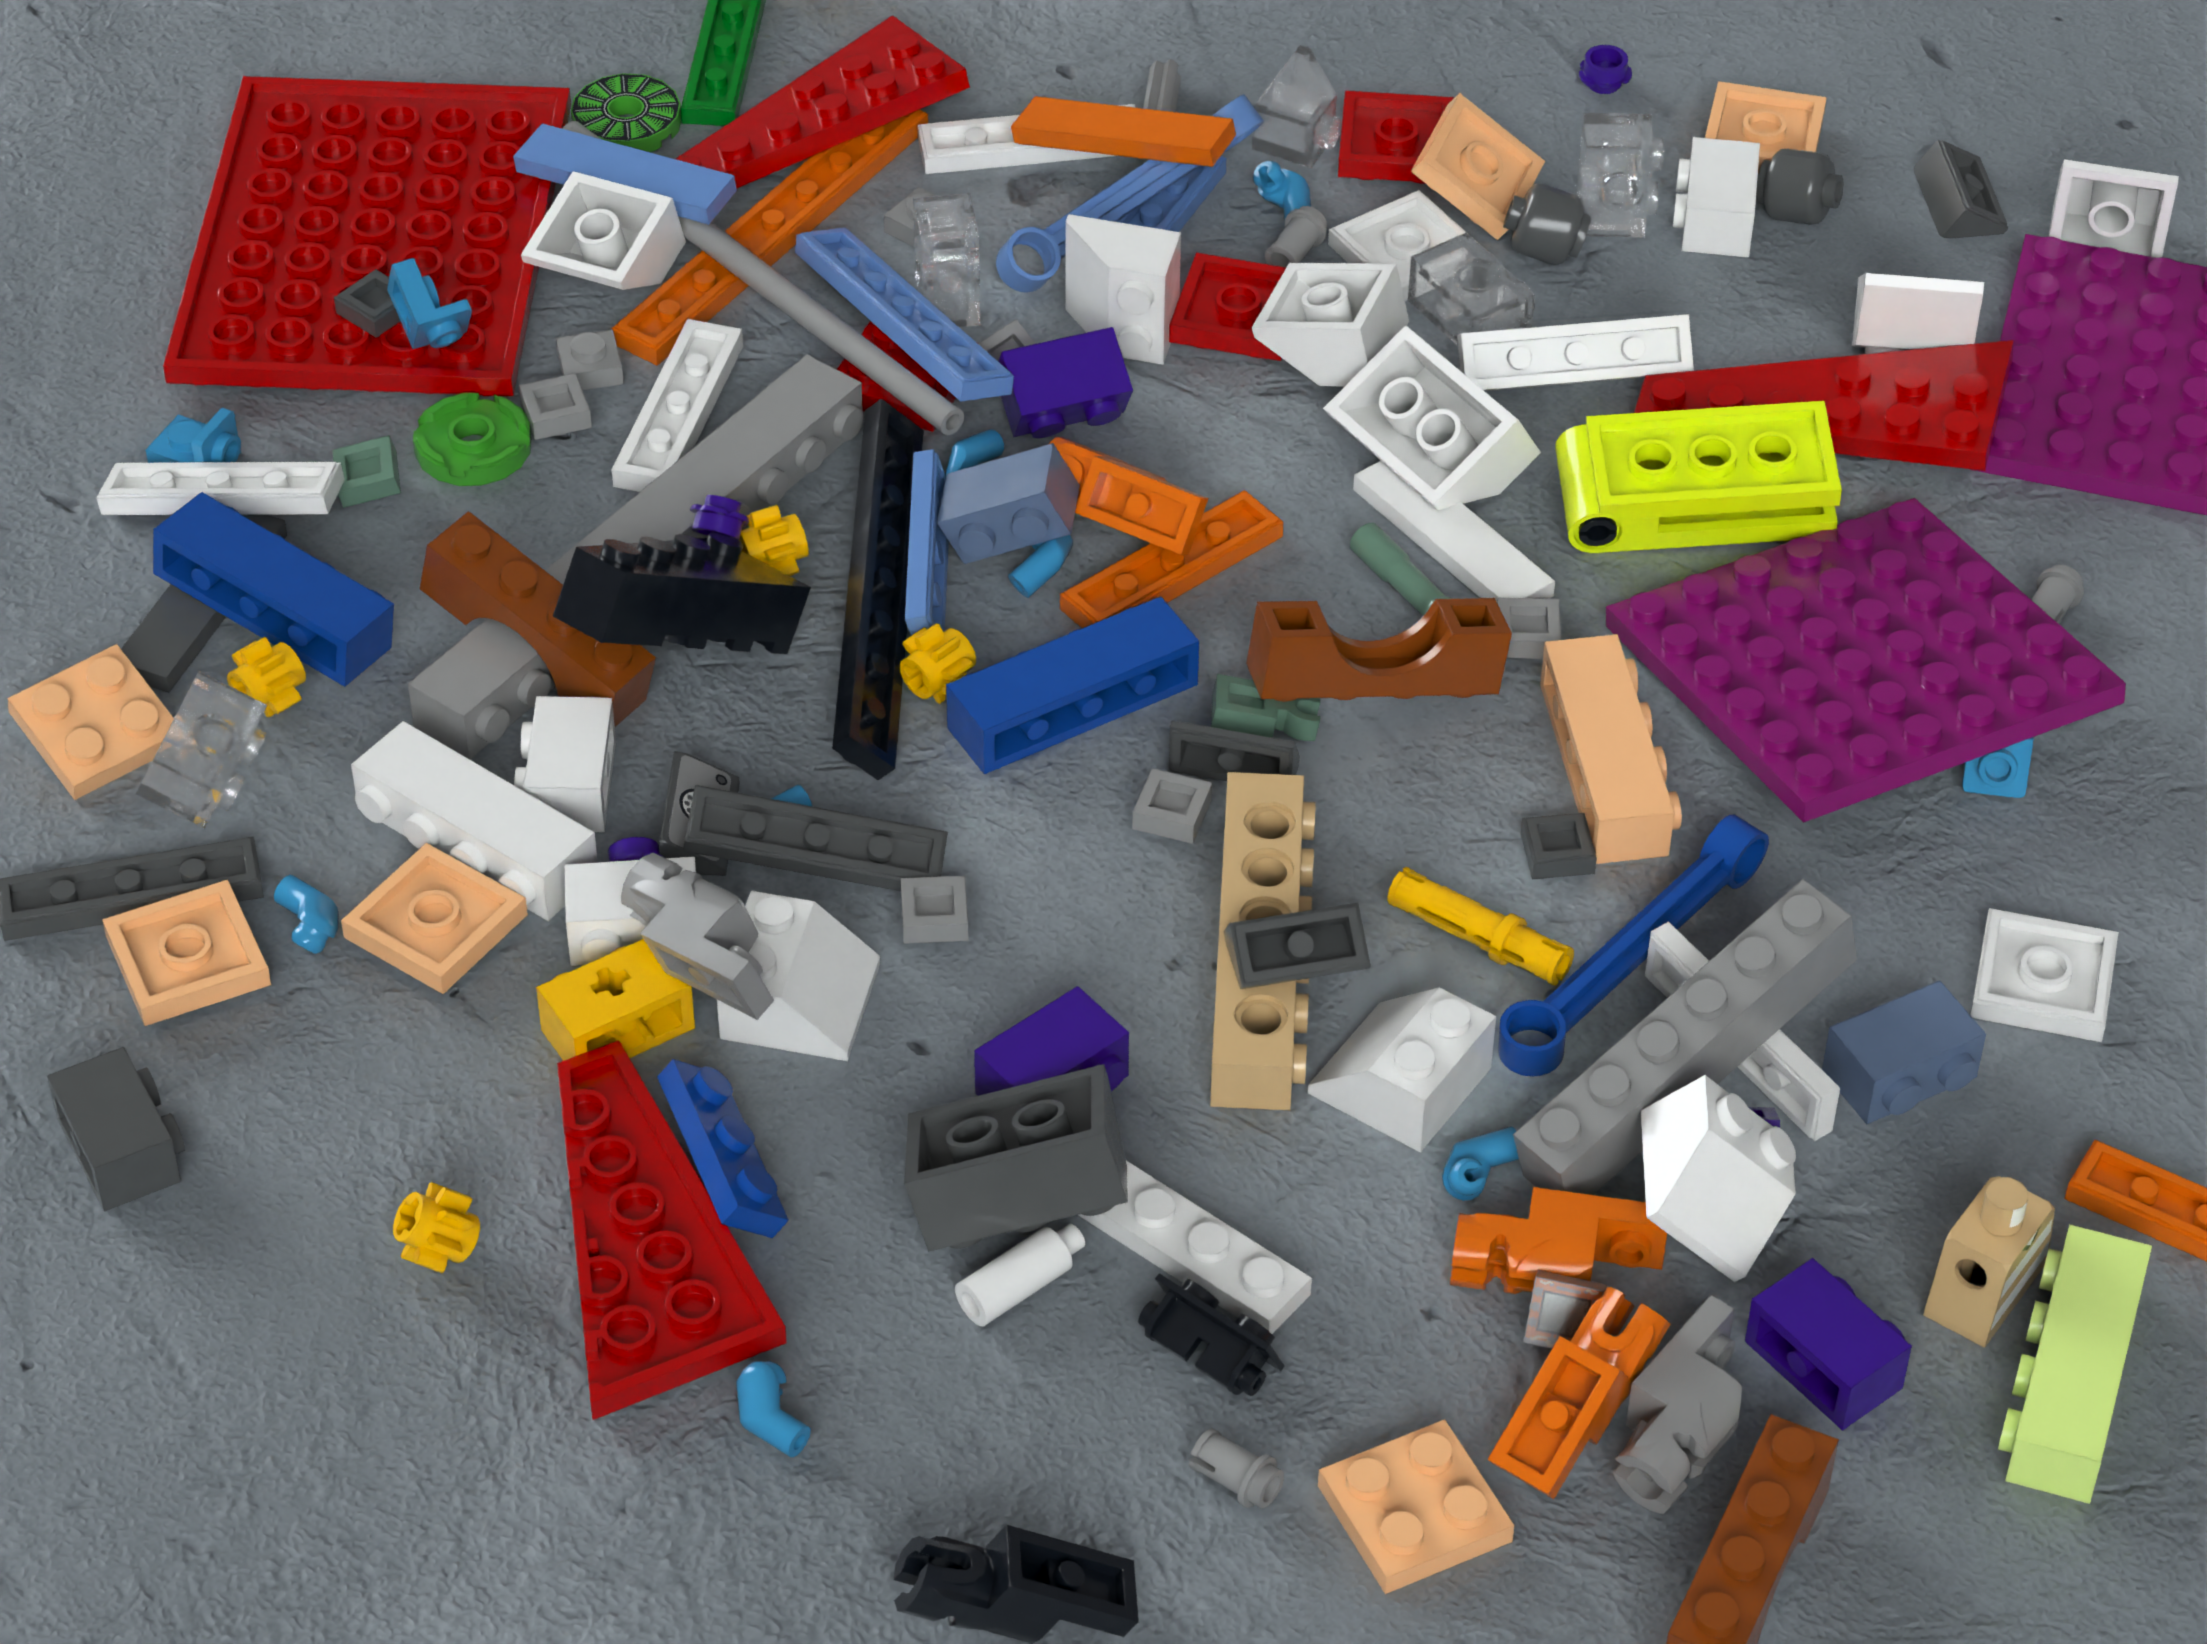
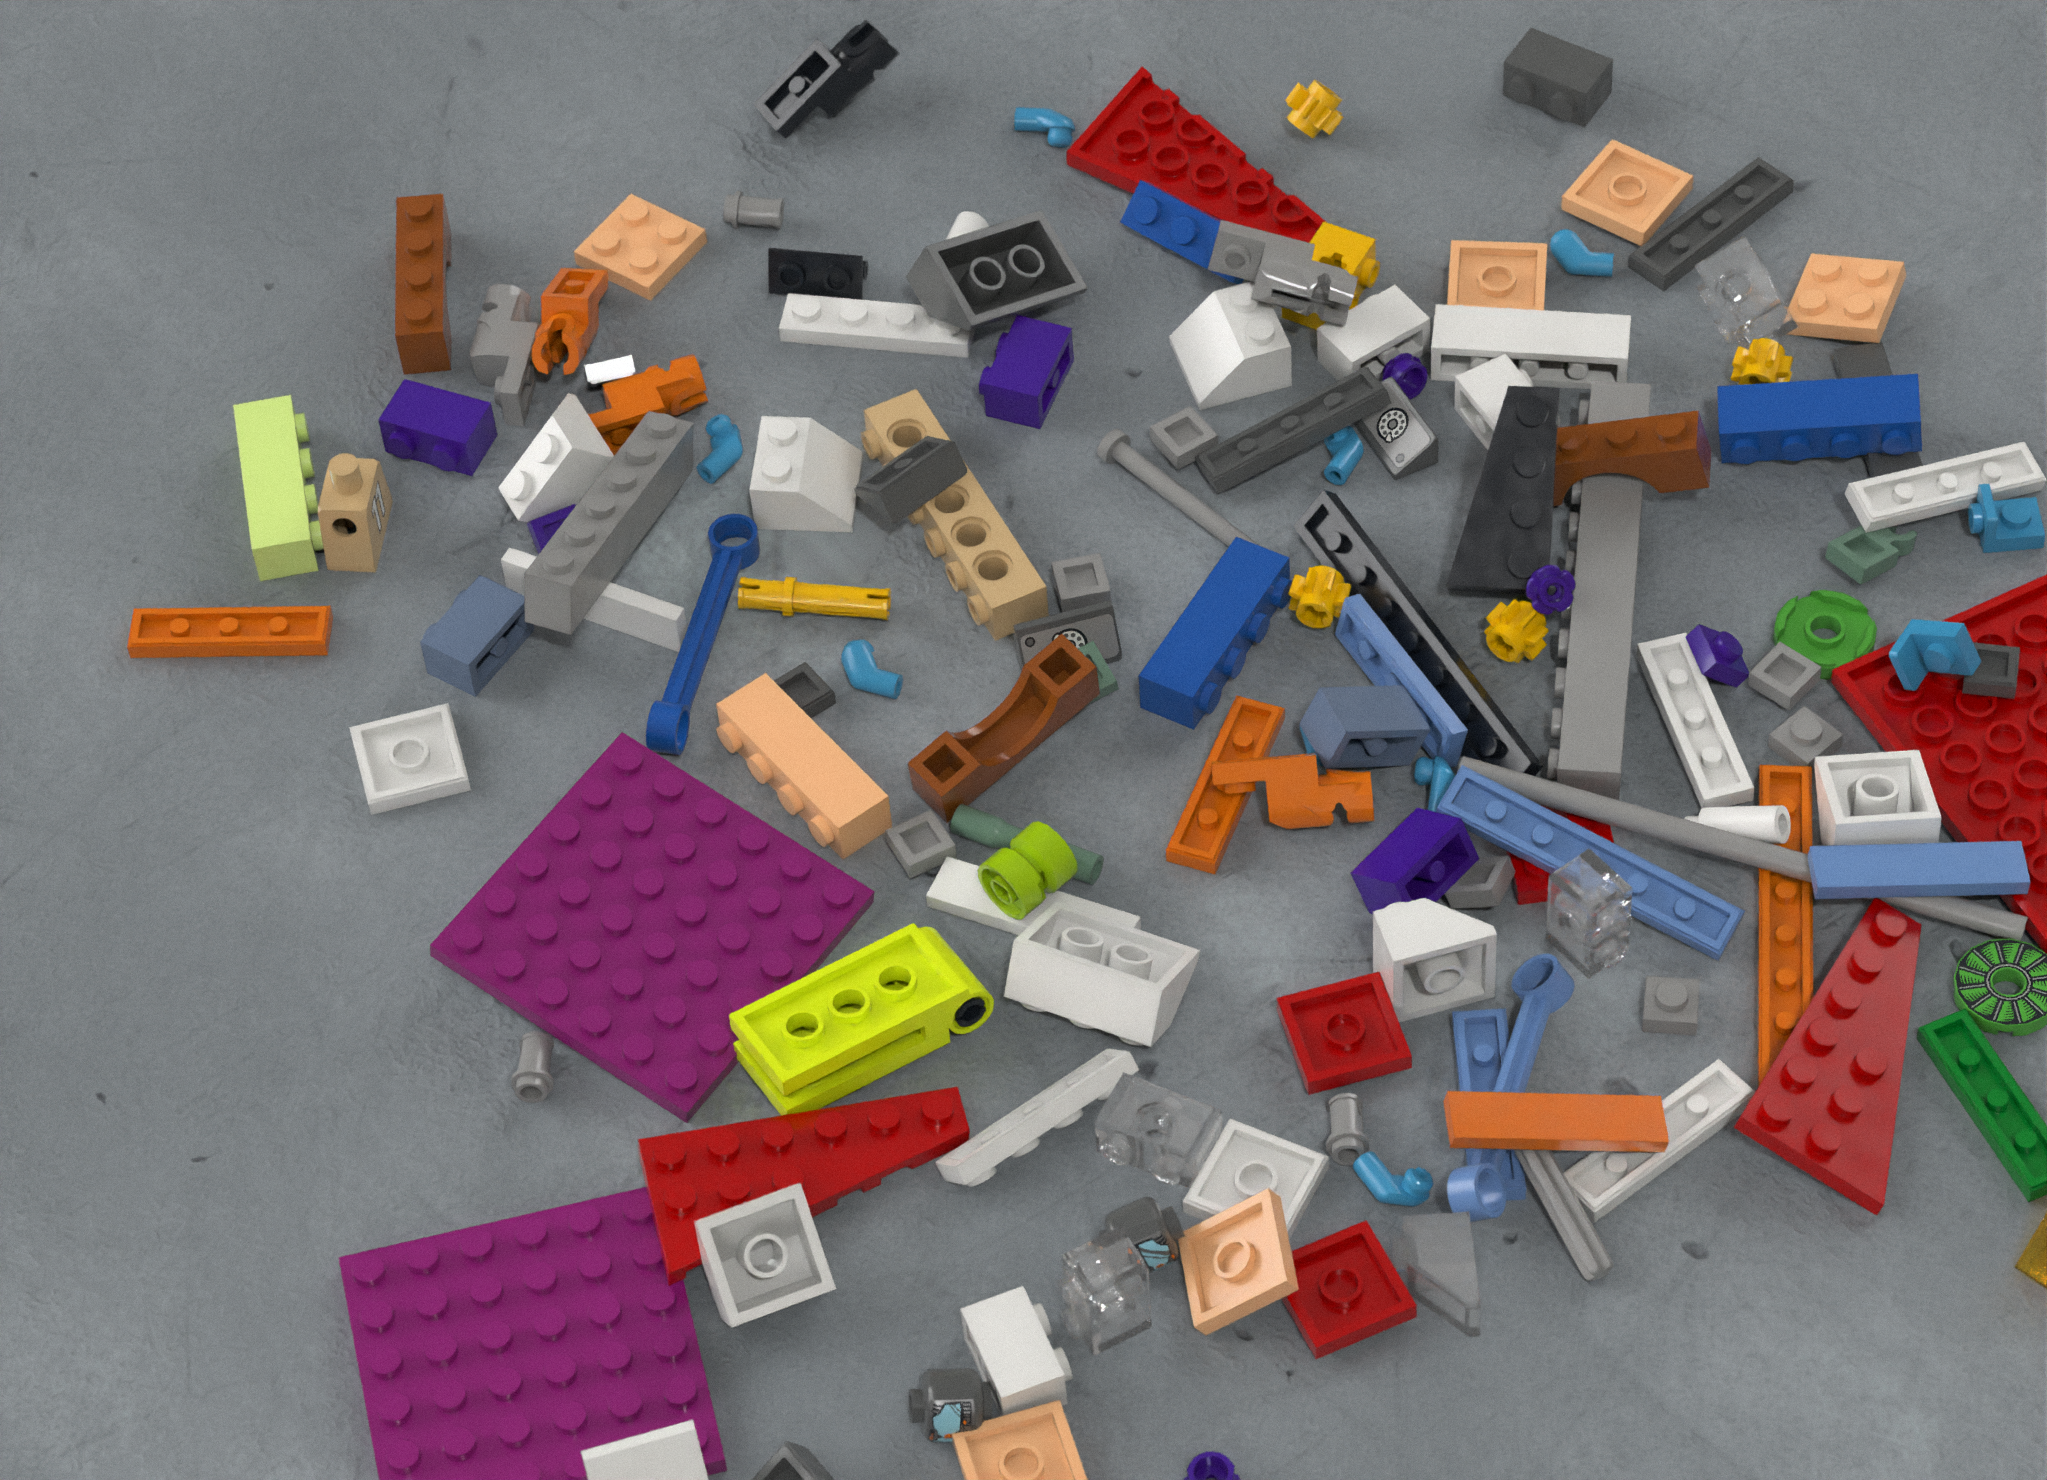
camera: 155 degrees right, 5 degrees up
white slope [1252,263,1409,387] -> none
none -> dark azure arm [841,639,903,699]
none -> lime wheel [977,821,1078,920]
none -> light grey bar [1097,429,1260,547]
none -> white cylinder [1684,805,1791,844]
none -> dark purple plate [1685,624,1749,688]

